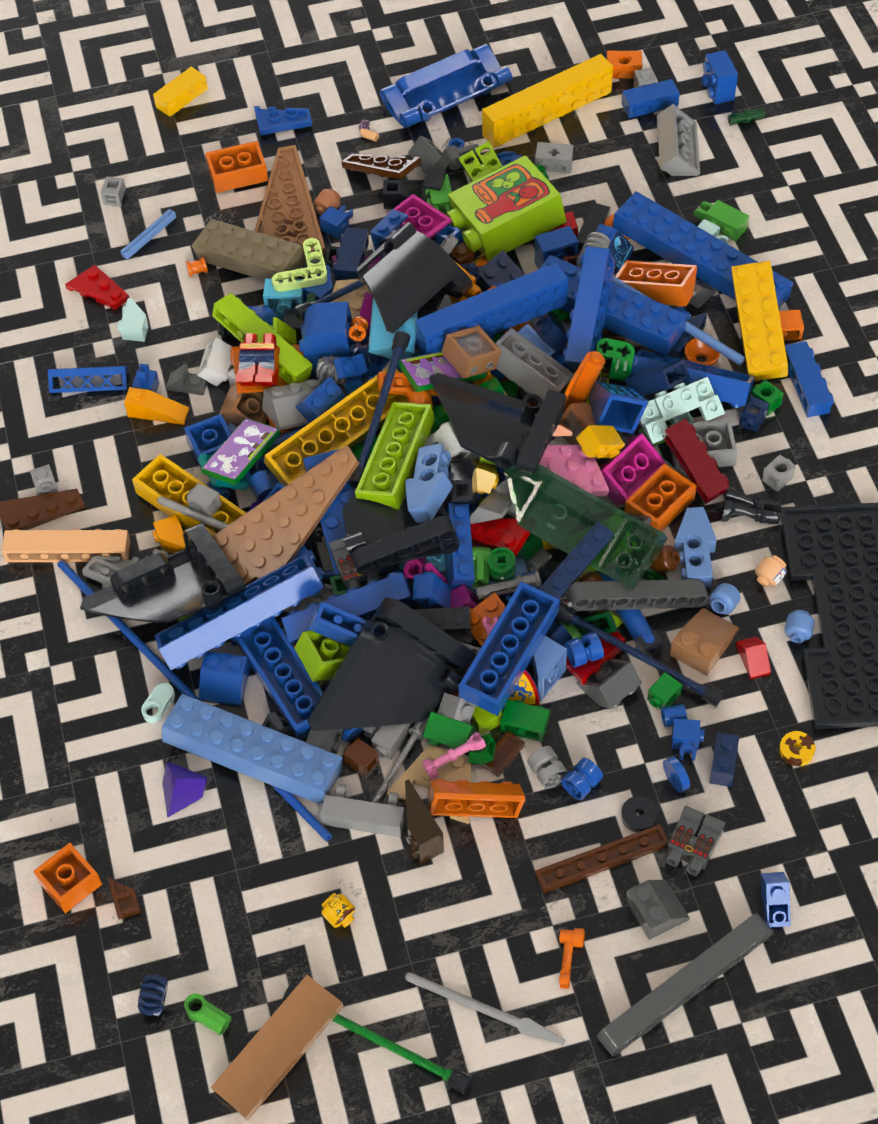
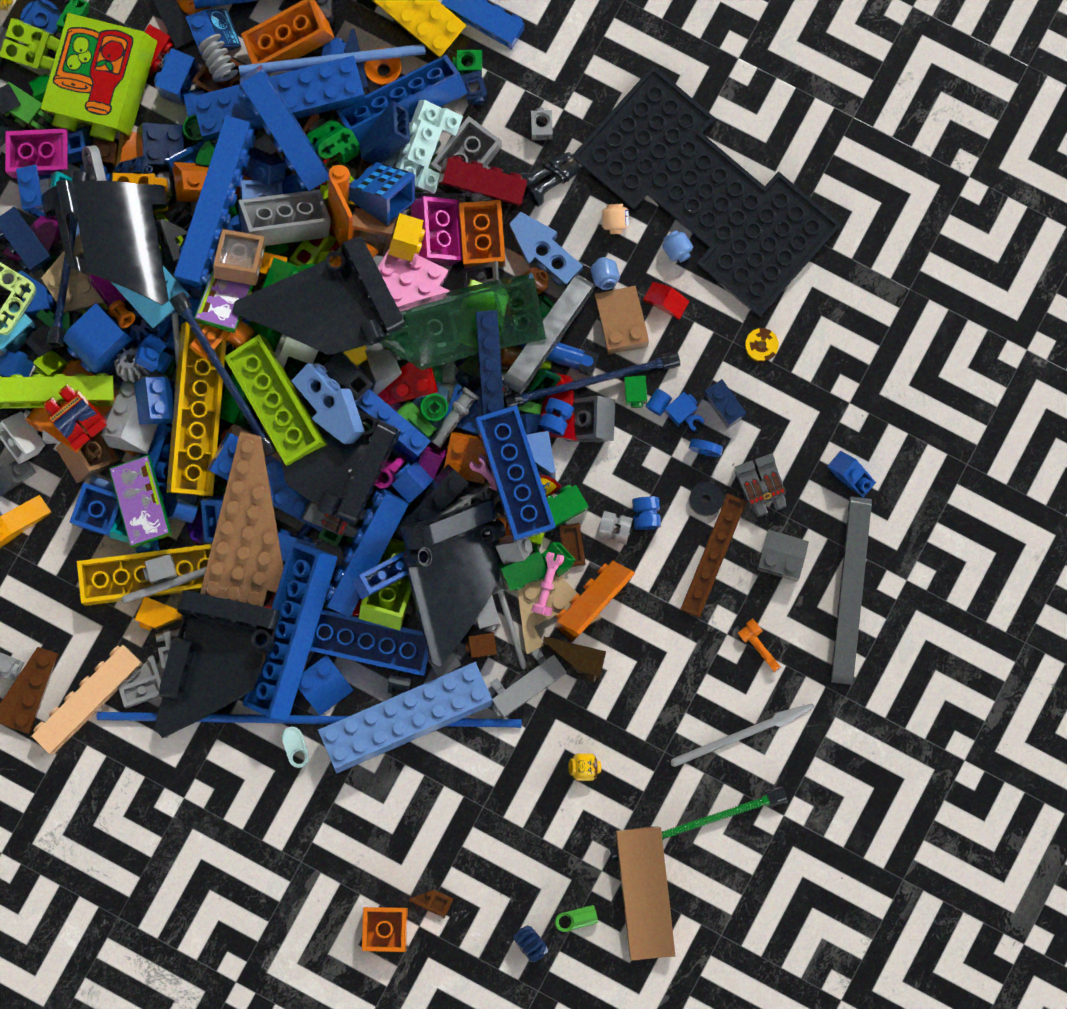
camera: 45 degrees left, 25 degrees up
dark purple slope [162,762,208,818] -> none

